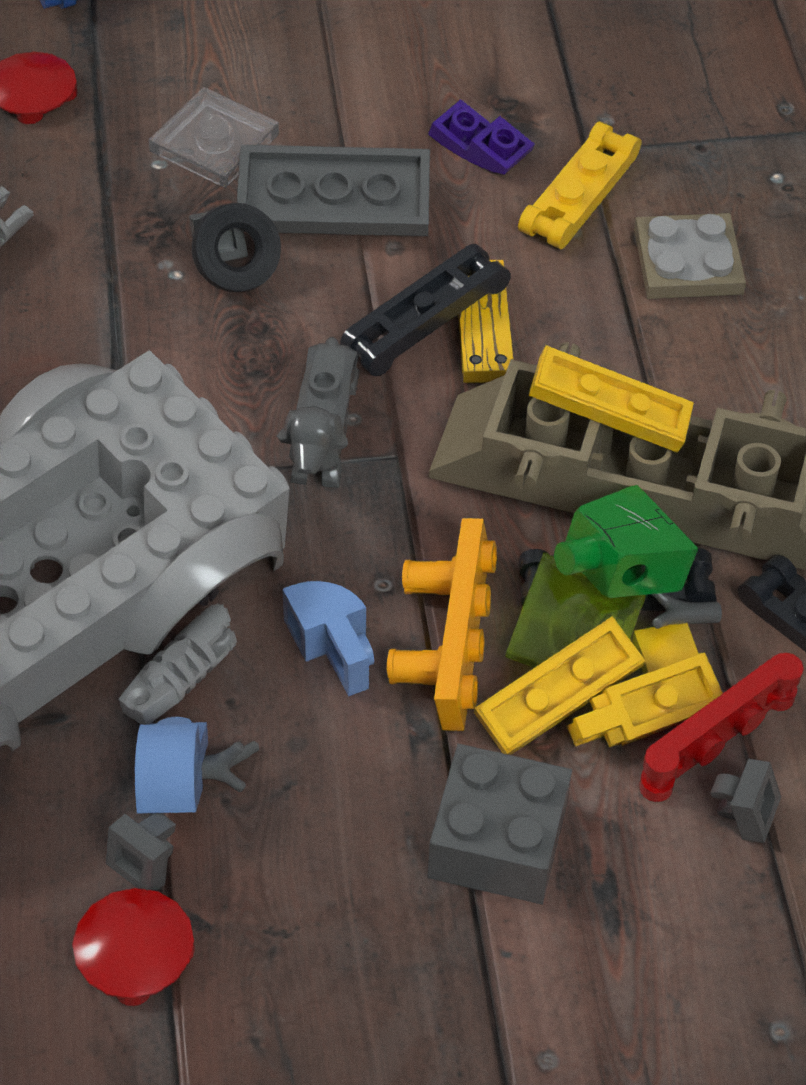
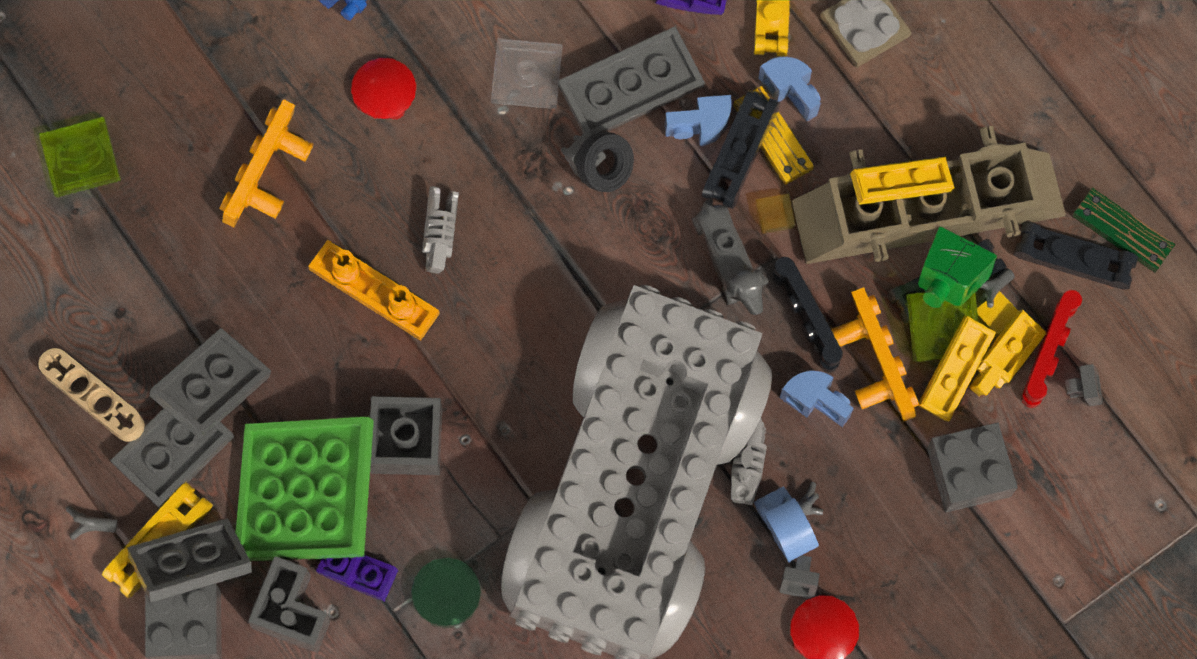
camera: 30 degrees left, 20 degrees up
none -> medium blue brick [665,95,731,146]
none -> clear yellow tile [755,194,795,234]
none -> medium blue brick [758,57,821,121]
none -> black plate [772,257,843,373]

